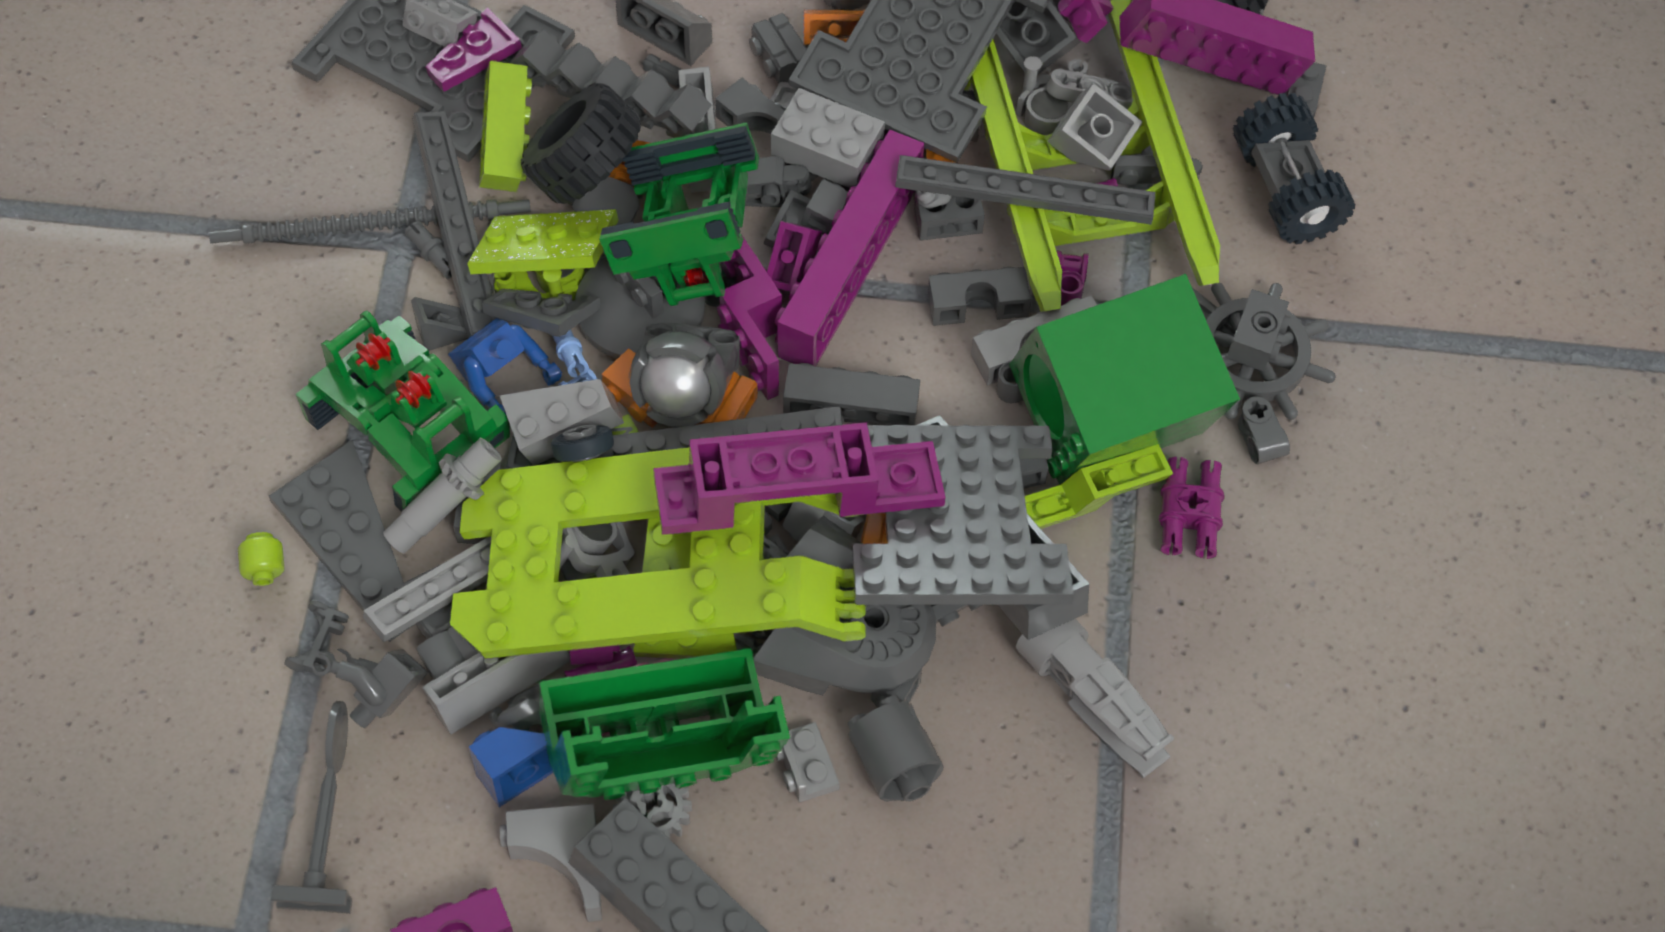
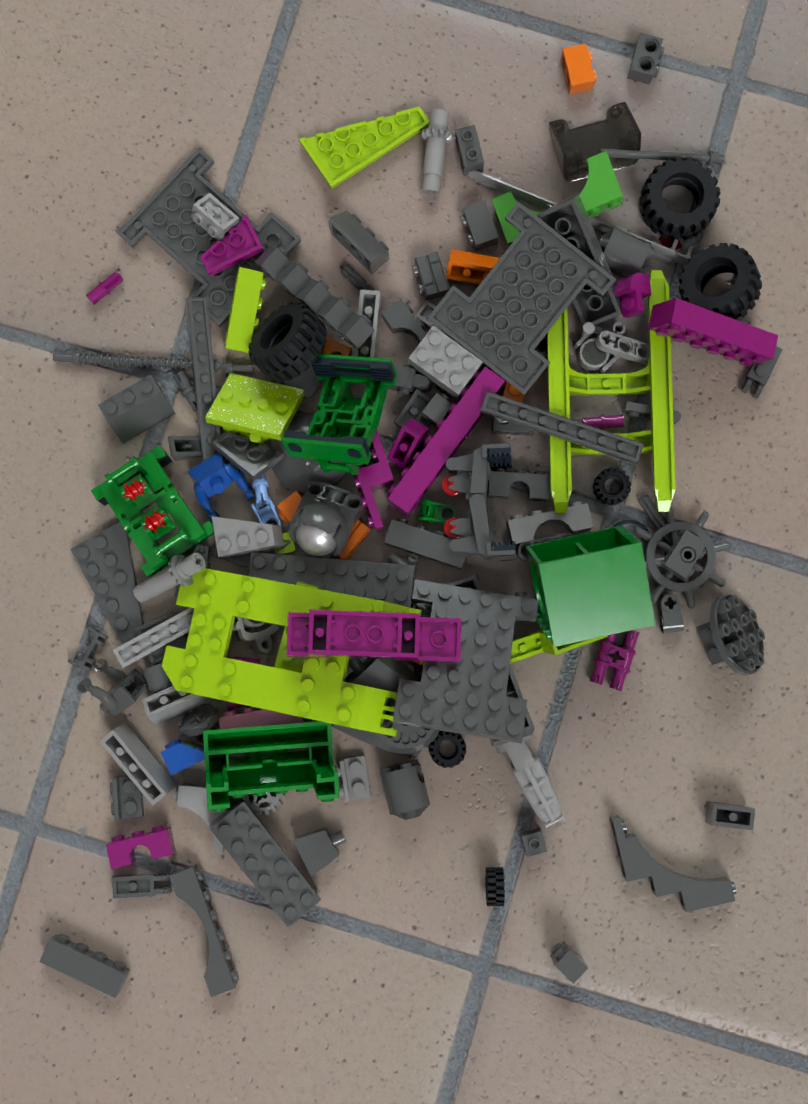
camera: 15 degrees right, 25 degrees up
lime head [238,532,285,586] -> none
dark grey piece [270,701,353,914] -> none
black wheel [551,425,614,462] -> none
light grey slope [1047,83,1142,170] -> none
magenta piece [1056,250,1089,306] -> none
black plate [1233,93,1355,244] -> none
none -> magenta axle [86,272,123,305]
none -> dark grey slope [98,375,176,444]
none -> light grey brick [100,722,177,806]
none -> dark grey bracket [110,776,144,820]
none -> dark grey torso [293,827,346,876]
none -> green piece [417,499,457,524]
none -> black tyre [429,731,466,768]
none -> dark grey container [442,443,516,562]
none -> black tyre [485,867,505,906]
none -> dark grey brick [520,828,548,857]
none -> black tyre [593,467,632,505]
none -> dark grey arch [609,815,737,912]
none -> dark grey bracket [696,594,765,676]
none -> dark grey brick [705,801,755,830]

